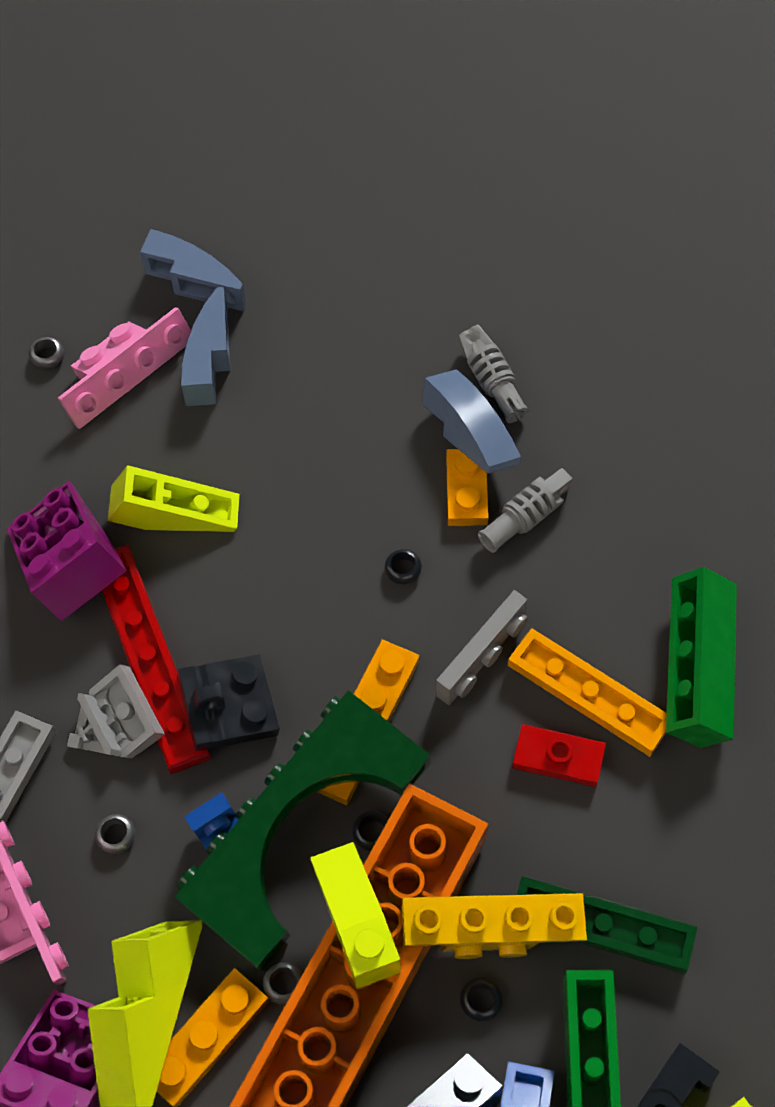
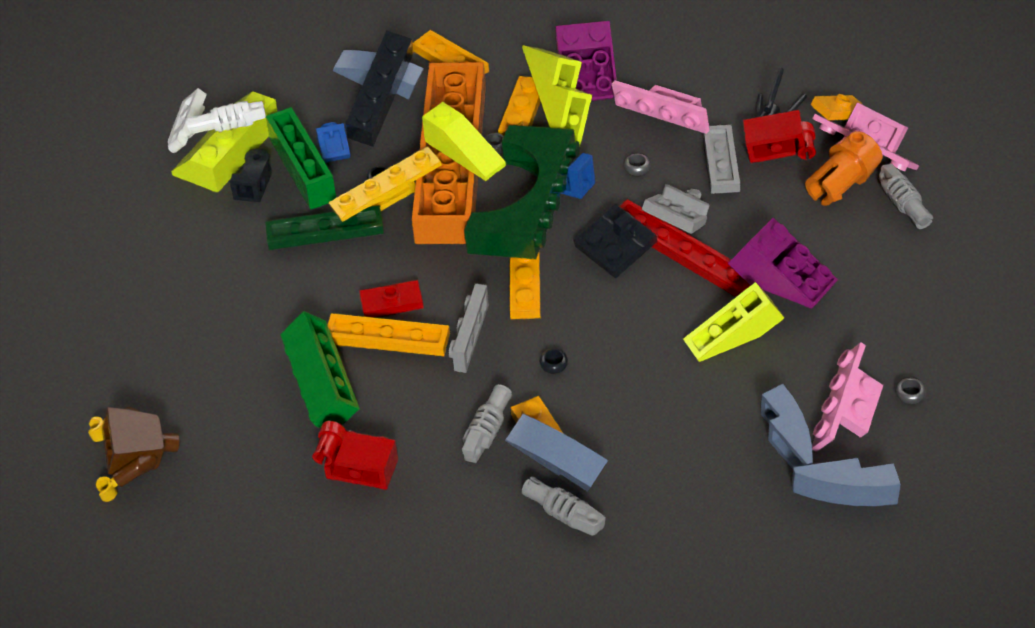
camera: 155 degrees right, 15 degrees down
none -> red hinge [312,421,398,490]

